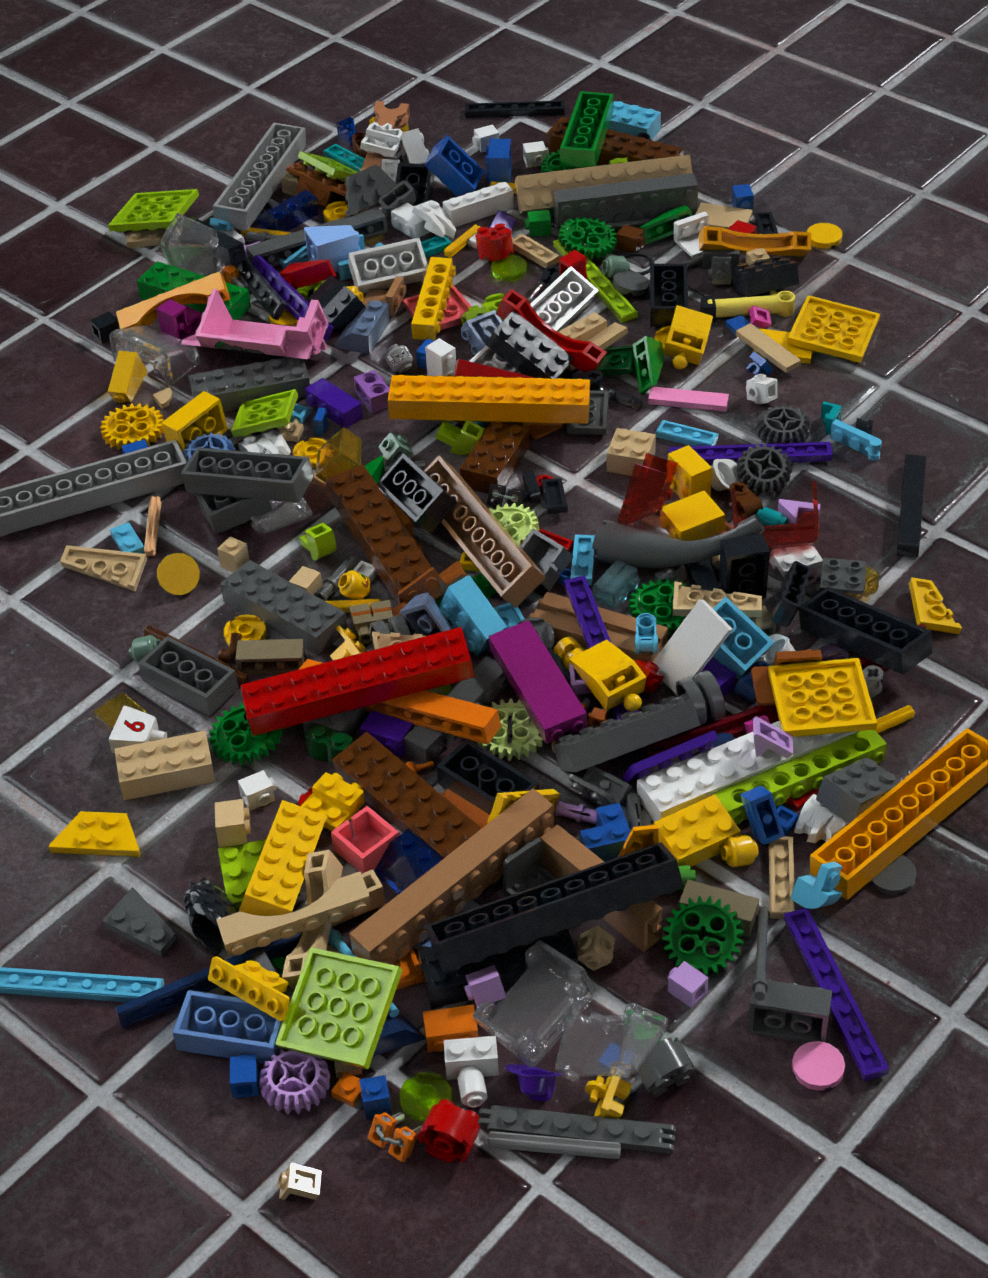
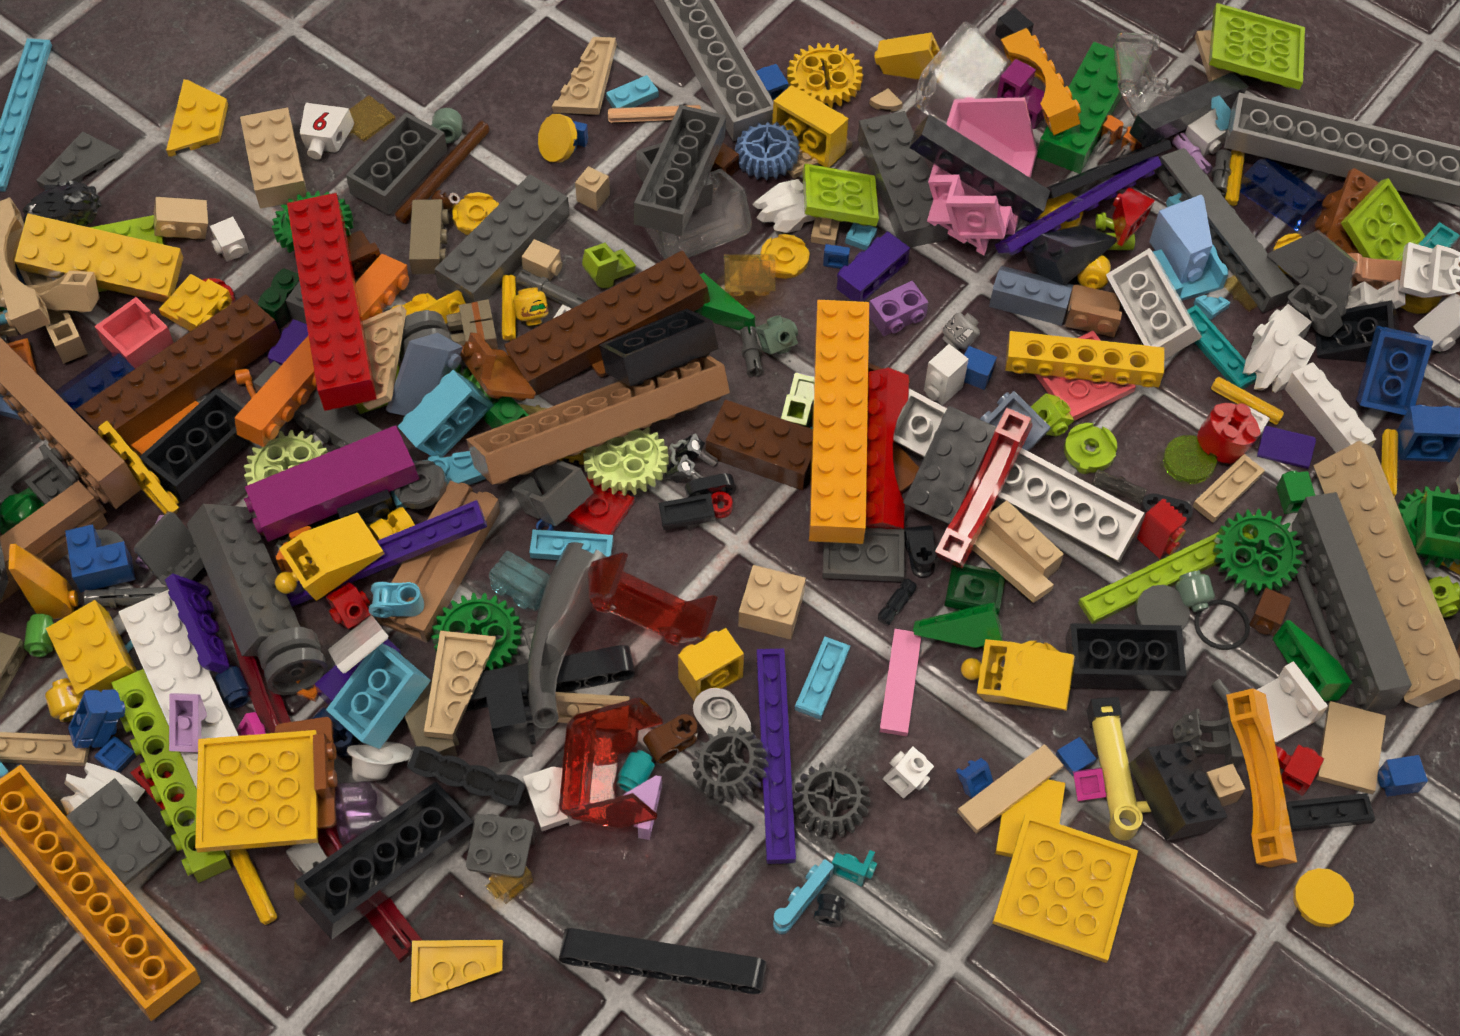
camera: 85 degrees right, 15 degrees up
yellow brick [659,491,725,541] -> none
none -> black brick [909,114,1050,224]

